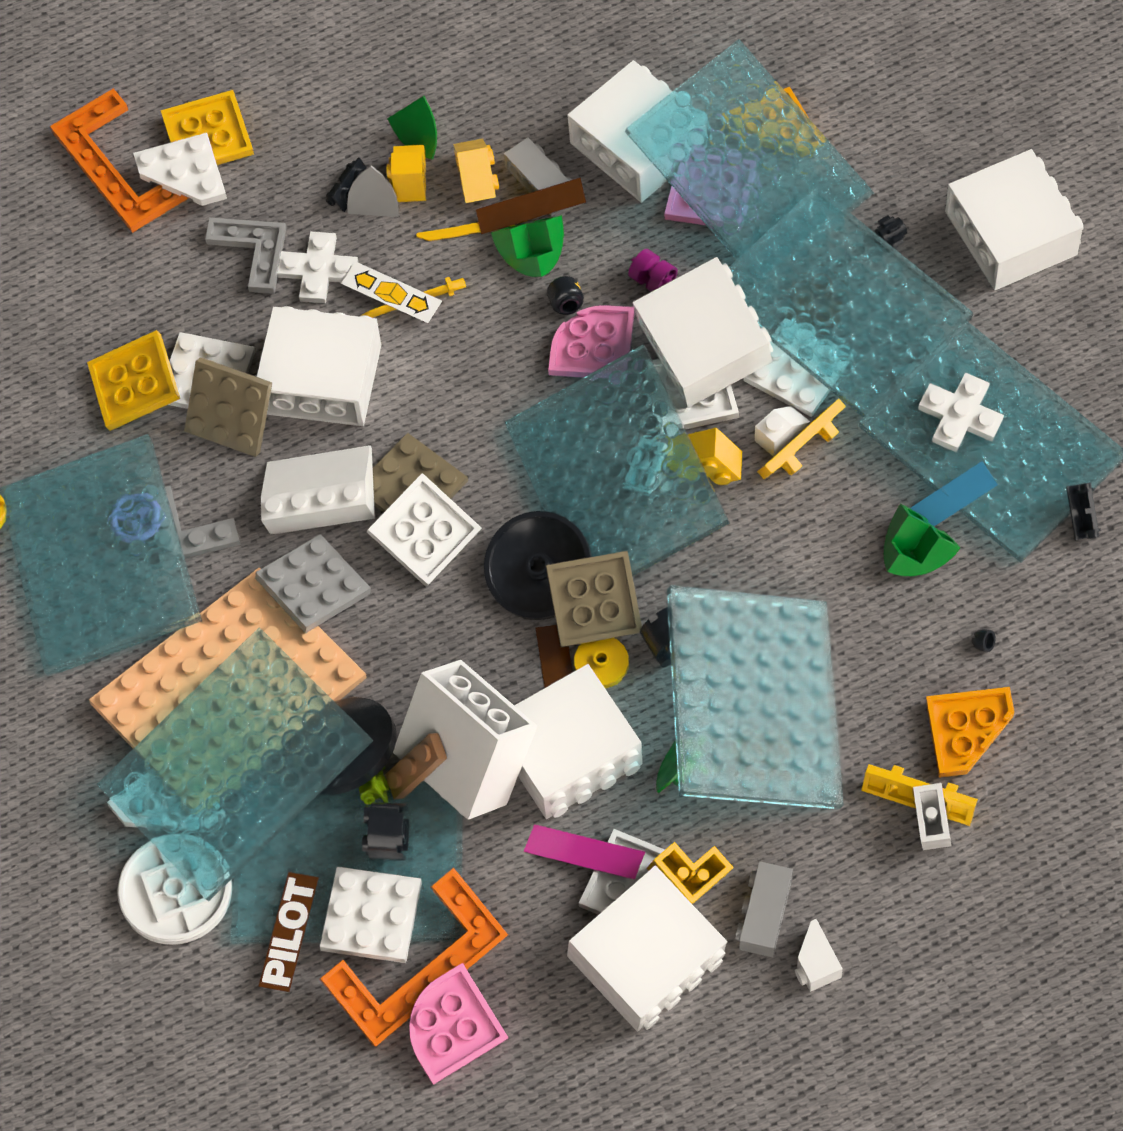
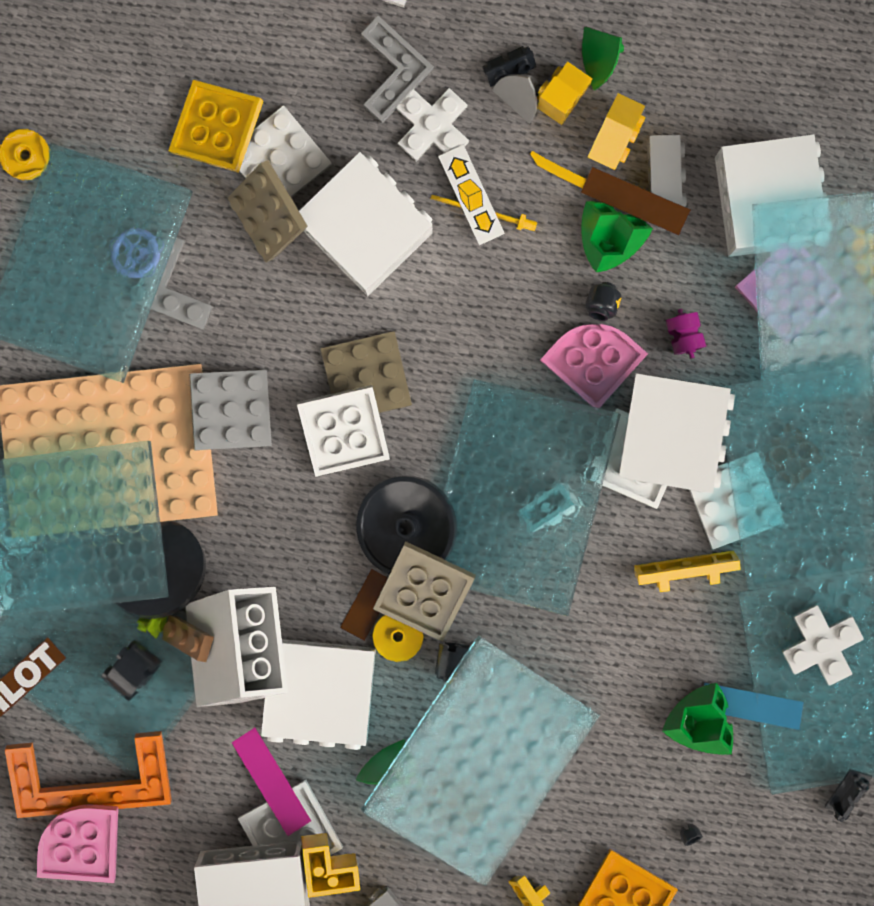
camera: 30 degrees right, 25 degrees up
white slope [261,445,375,534] -> none
white plate [320,867,422,963] -> none
yellow brick [667,428,742,485] -> none
white slope [755,406,811,457] -> none

